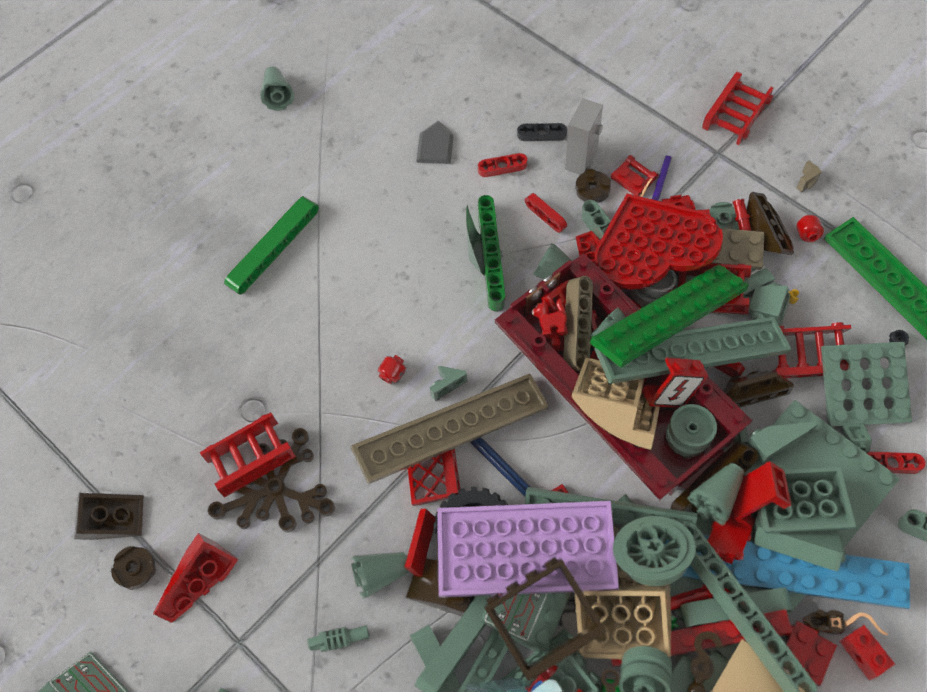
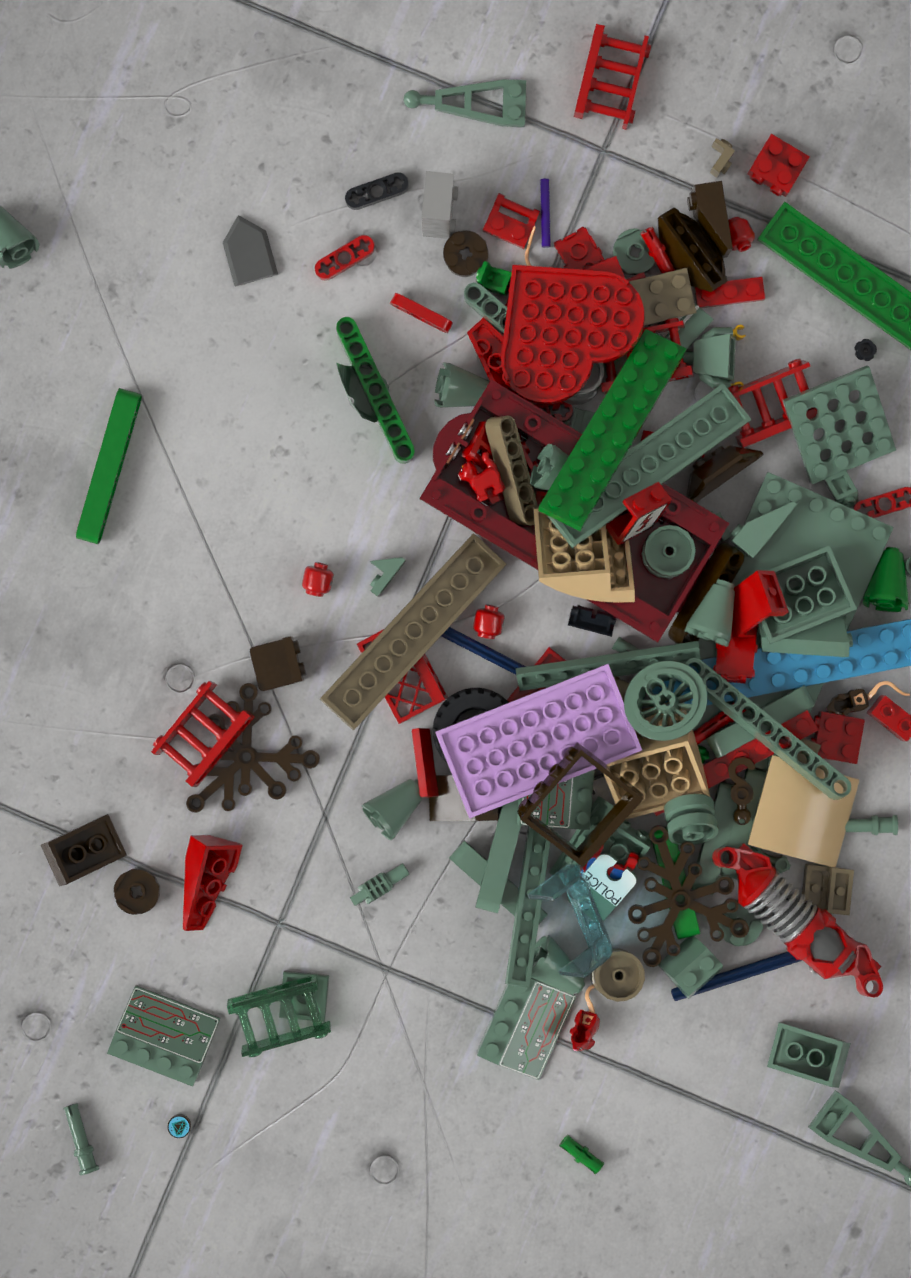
camera: 25 degrees left, 25 degrees up
none -> dark brown bracket [250,636,307,691]
none -> sand green plate [403,79,526,127]
none -> red head [473,604,505,639]
none -> green bracket [476,261,512,296]
none -> black hinge [568,604,617,637]
none -> dark brown slope [687,181,733,258]
none -> red plate [694,277,765,308]
none -> red plate [747,134,810,197]
none -> green cone [863,547,909,612]

